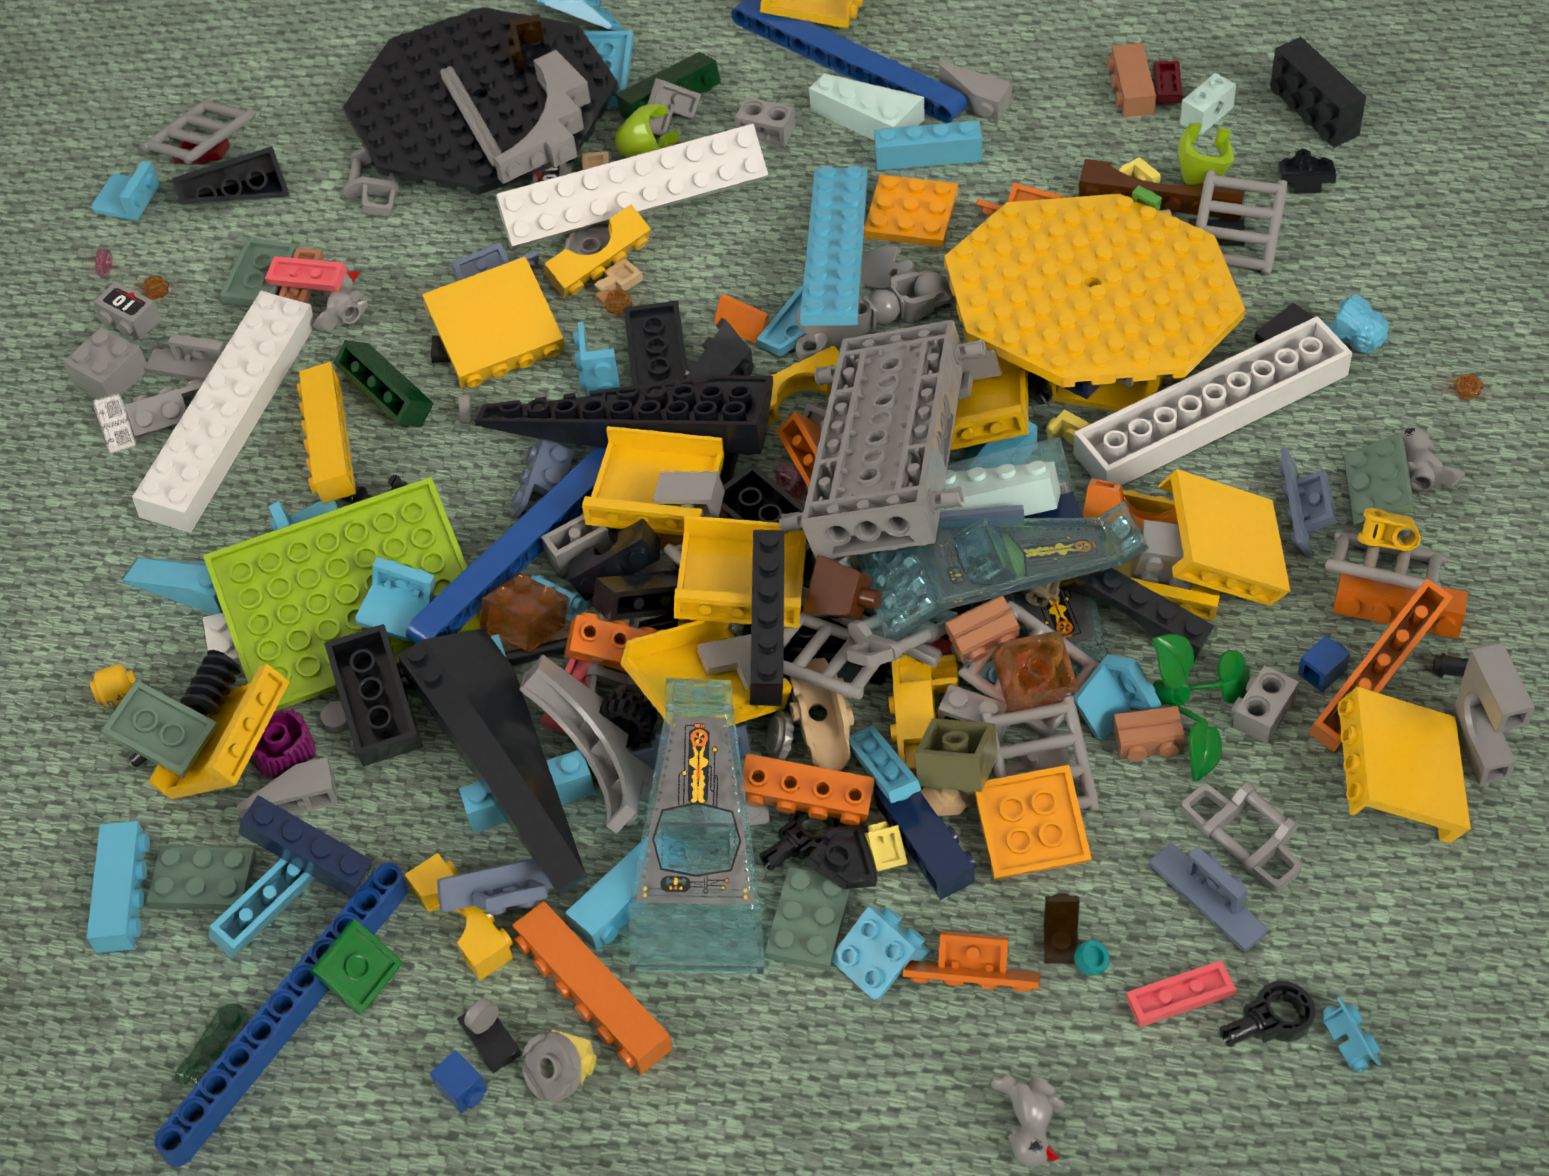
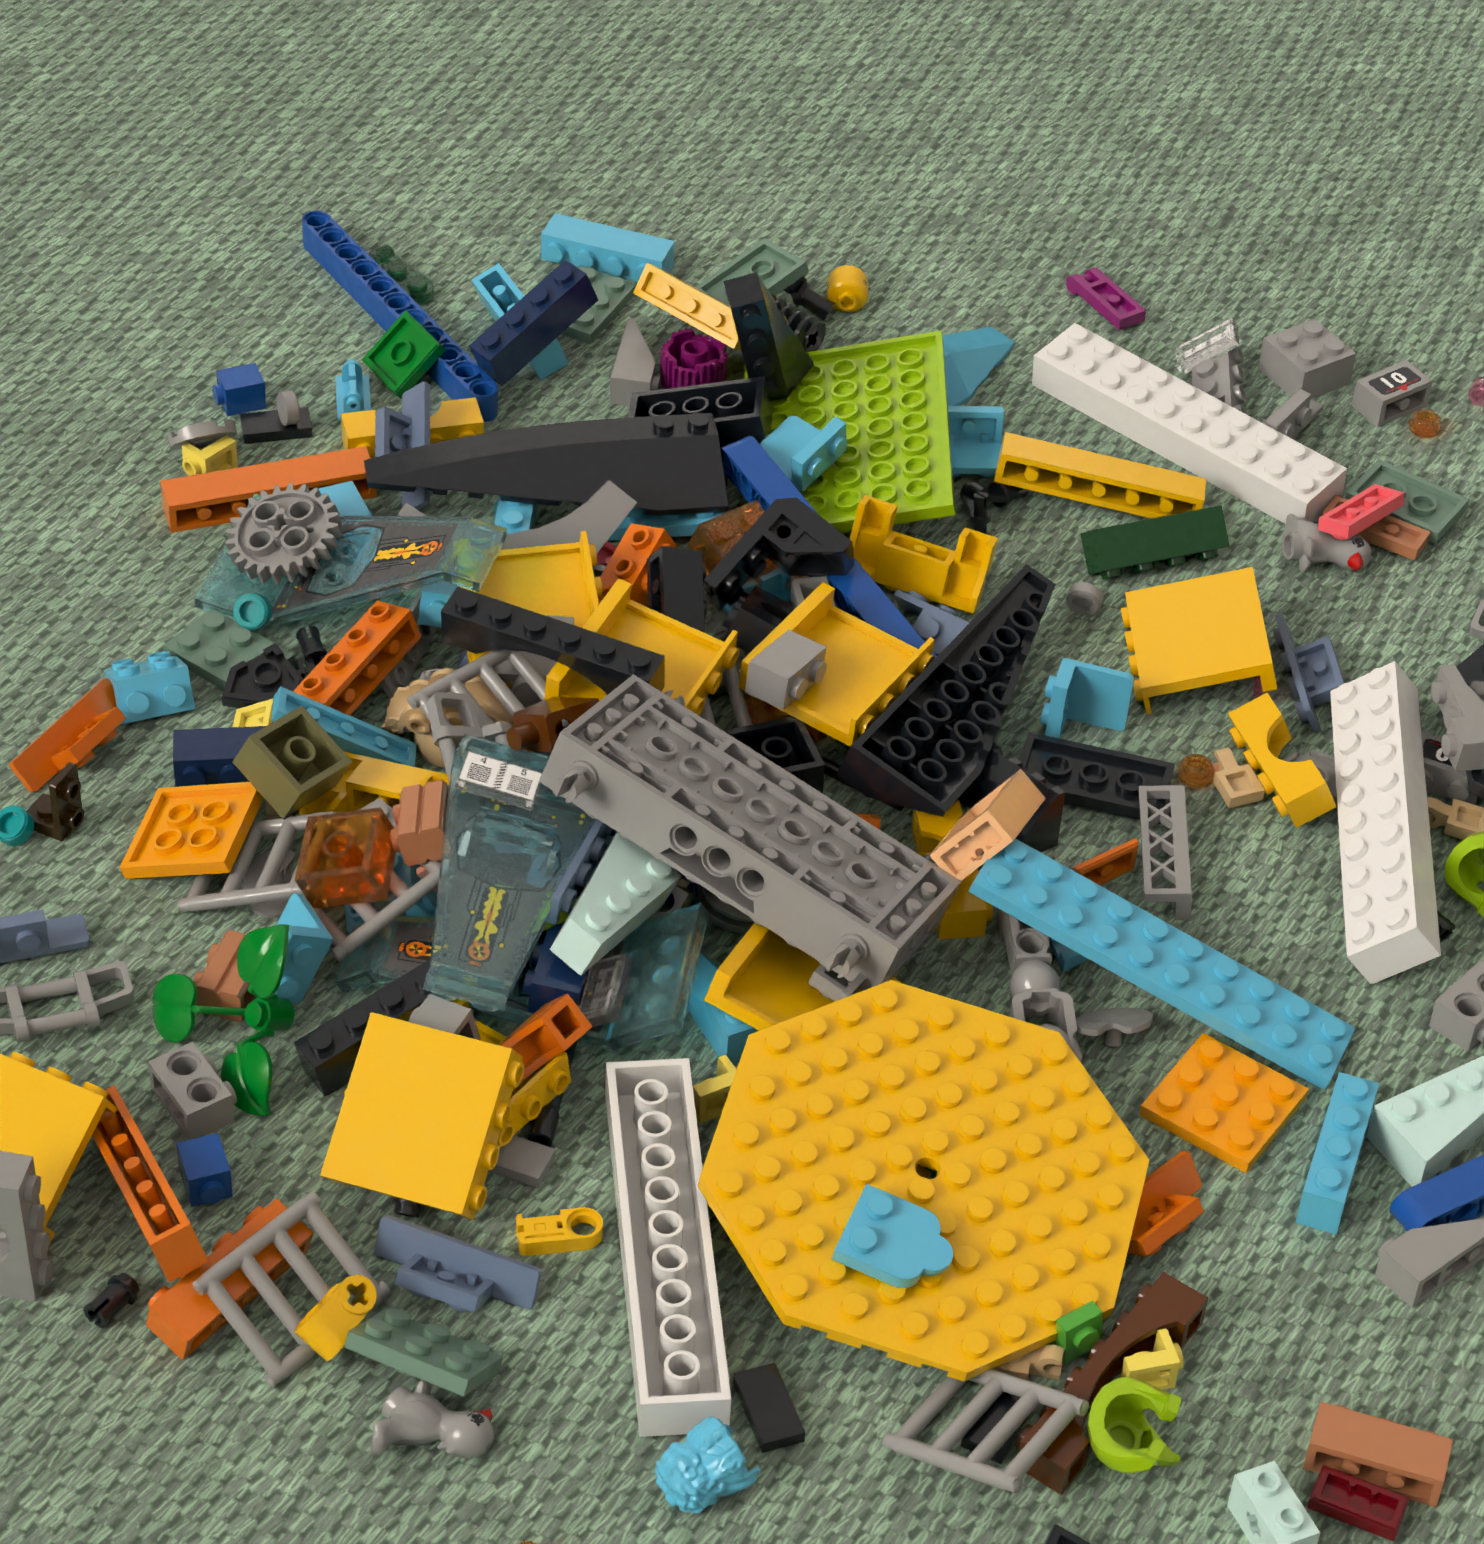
camera: 105 degrees right, 10 degrees down
none -> light grey gear [225,483,343,584]
none -> teal tile [233,593,272,630]
none -> medium azure hinge [335,360,371,420]
none -> tile [455,750,543,811]
none -> yellow piece [516,1207,603,1256]
none -> black bracket [704,497,855,611]
none -> black wedge [723,272,814,401]
none -> medium azure plate [832,1183,953,1288]
none -> yellow bracket [849,495,999,614]
none -> light nougat window [929,769,1046,881]
none -> magenta plate [1066,267,1146,330]
none -> light grey fence [1139,785,1192,921]

